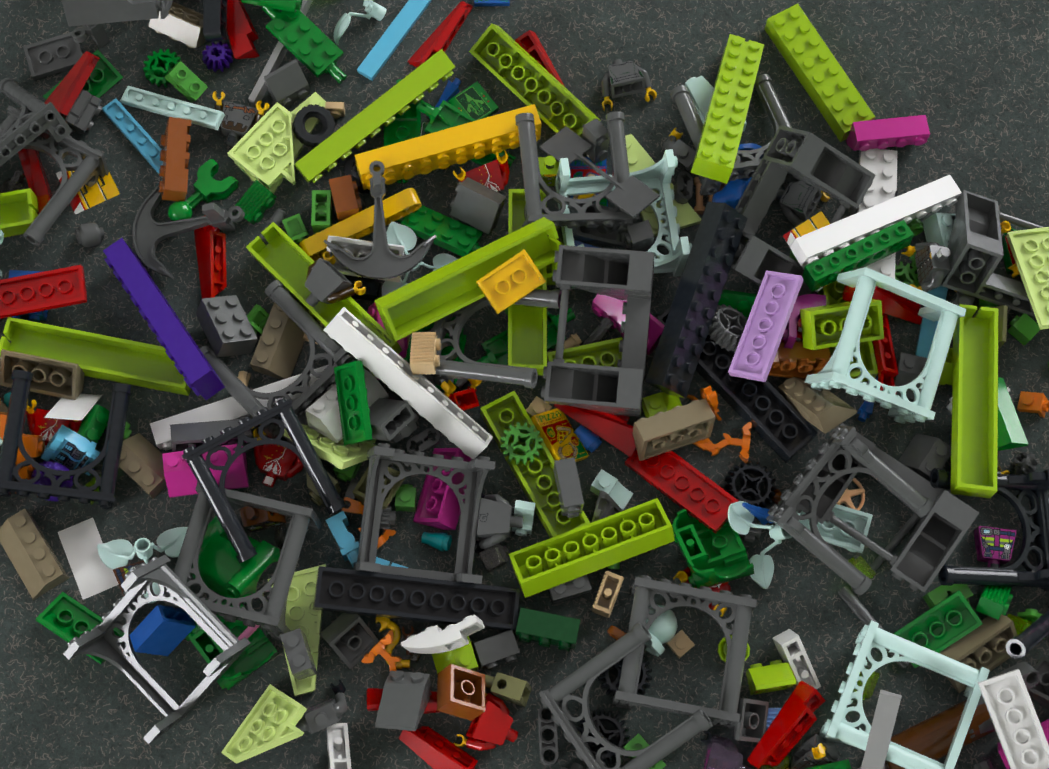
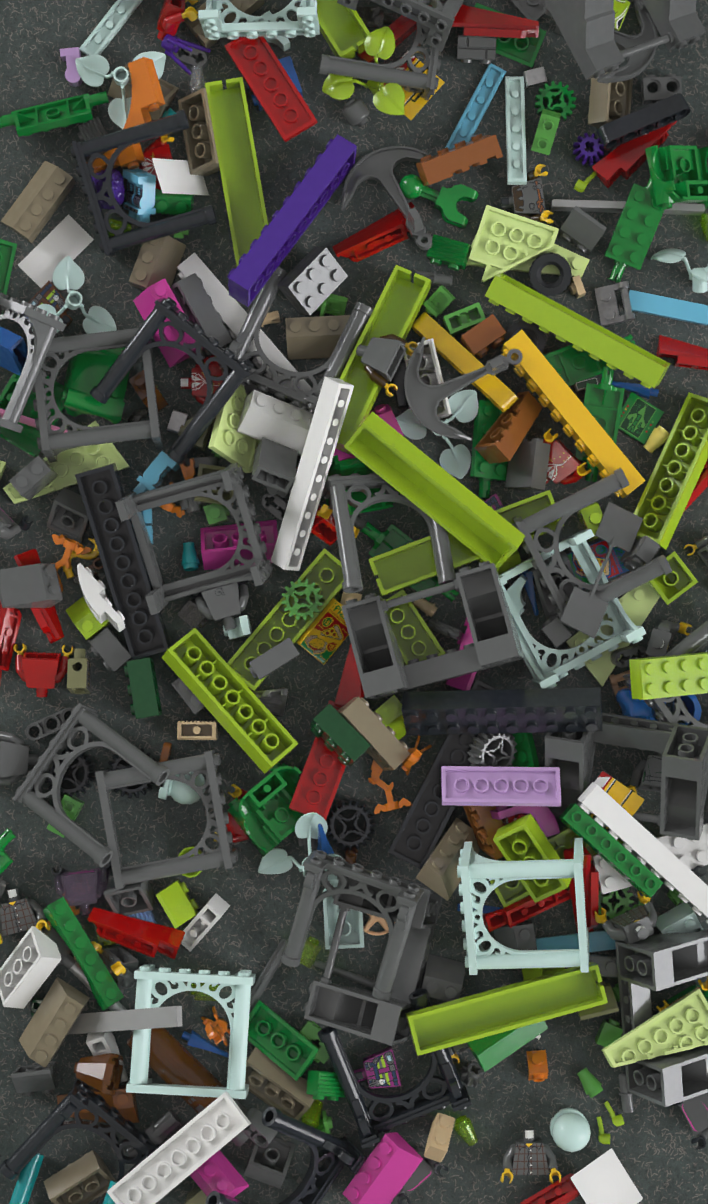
camera: 70 degrees right, 15 degrees up
green plate [334,361,373,445] -> none
tan brick [410,332,441,375] -> none
dark orange brick [437,664,485,721] -> none
yellow tile [476,249,546,315] -> none
blue cone [574,424,602,453] -> none
light aqua arch [590,469,634,510] -> none
tan plate [666,630,695,659] -> none
none -> flat silver piece [167,409,188,433]
none -> blue piece [181,1030,229,1058]
none -> orange piece [201,1006,230,1047]
none -> dark green brick [310,703,371,767]
none -> lime plant [322,26,405,115]
none -> dark orange wedge [475,391,543,464]
none -> flat silver piece [523,67,548,88]
none -> lime hand [574,172,596,193]
none -> flat silver plate [595,281,635,327]
none -> light yellow cone [643,425,670,454]
none -> lime slope [649,551,698,605]

